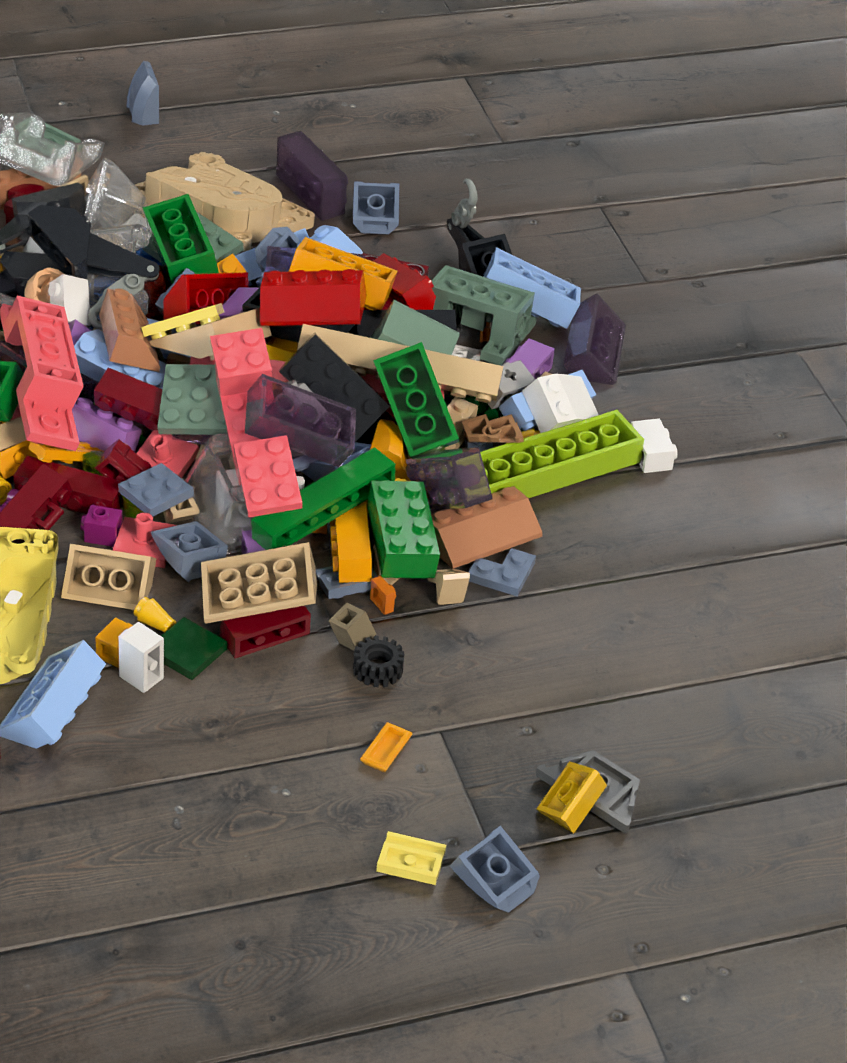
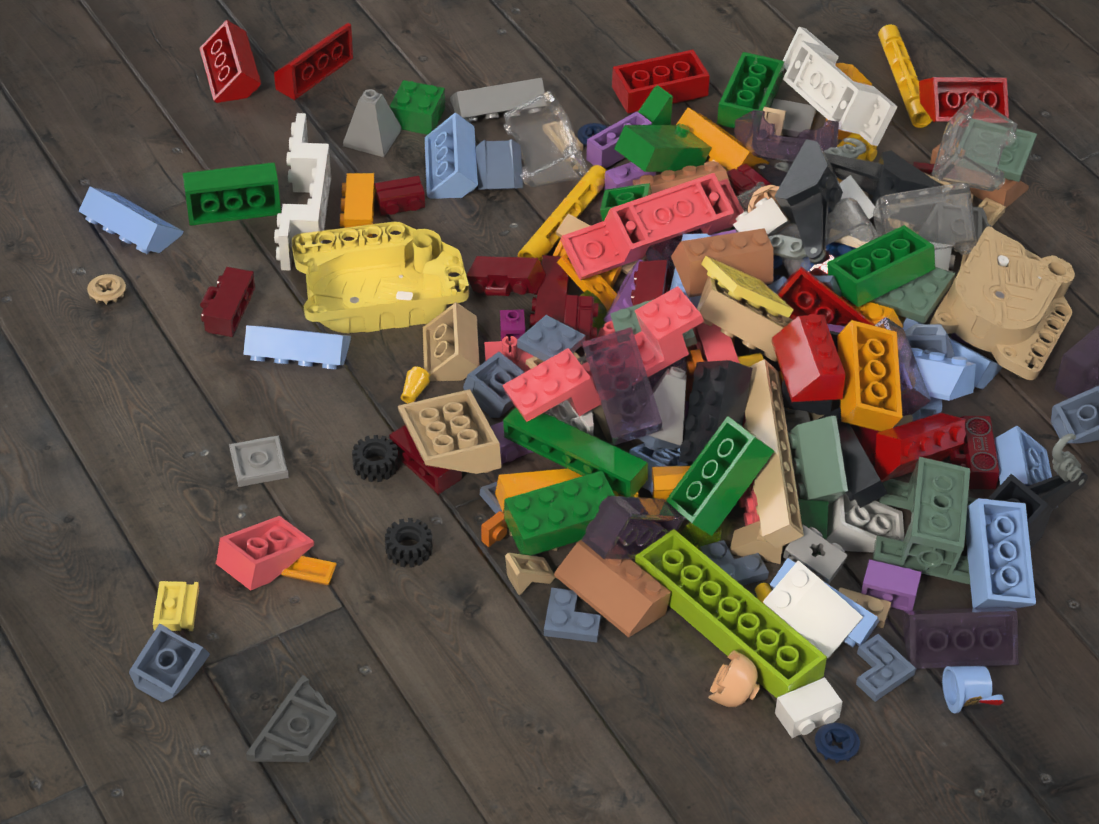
camera: 80 degrees right, 5 degrees up
light orange brick [95,617,133,668] -> none
white brick [118,622,164,693] -> none
dark green tile [161,617,227,680] -> none
dark tan brick [329,603,376,650] -> none
medium nougat slope [461,414,524,443] -> none
yellow slope [536,761,607,834] -> none
none -> coral slope [216,516,314,591]
none -> light grey tile [229,435,289,487]
none -> black tyre [352,435,399,482]
none -> light nougat cylinder [708,650,760,707]
none -> dark blue gear [814,723,860,764]
none -> sand blue plate [856,634,916,702]
none -> light blue hat [942,666,1004,713]
none -> light blue slope [994,426,1058,508]

